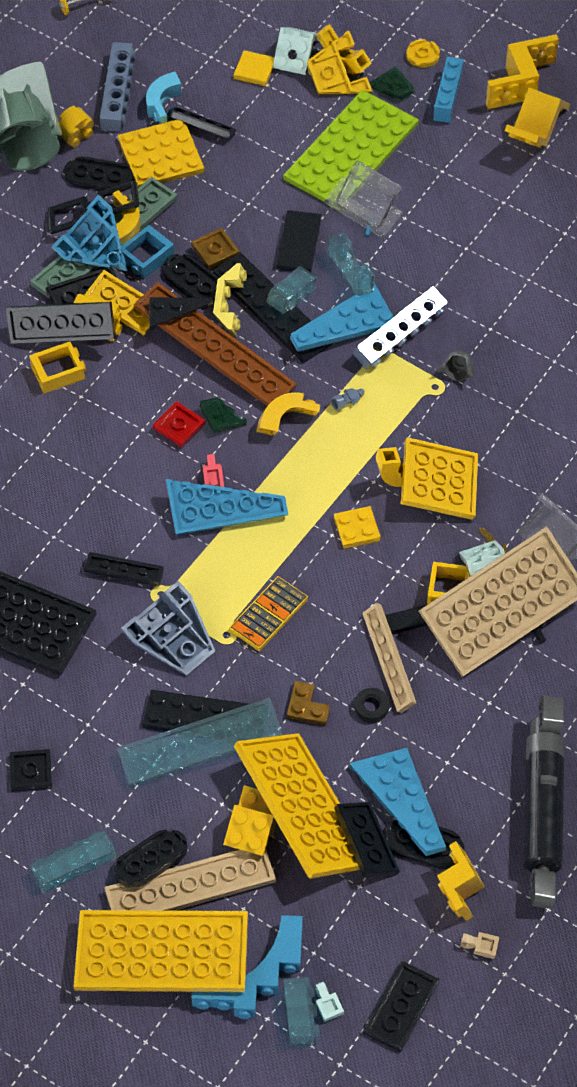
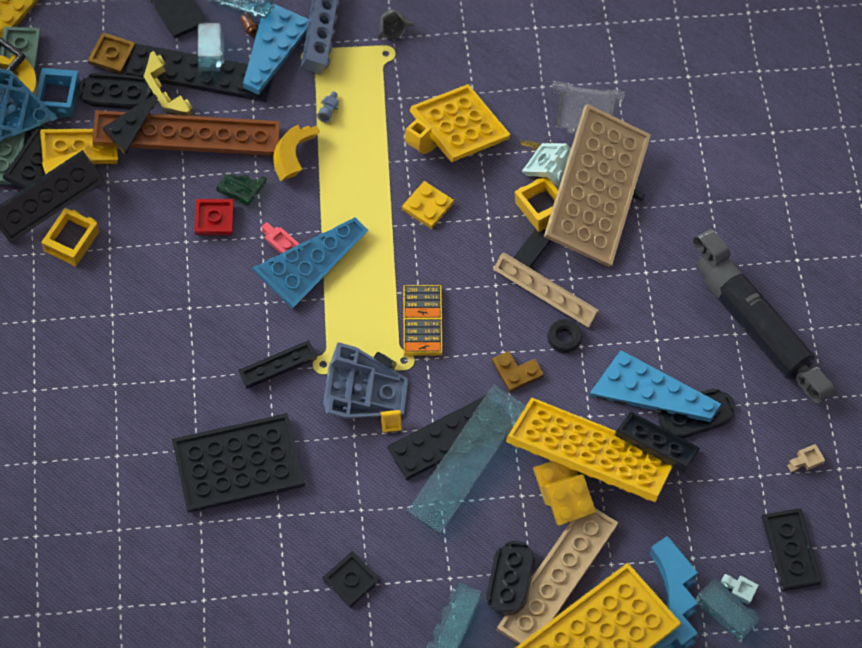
camera: 40 degrees left, 5 degrees up
yellow bracket [437,842,485,921] -> none
none -> dark orange pin [240,13,259,36]
none -> black tile [373,352,397,370]
none -> yellow tile [381,410,402,432]

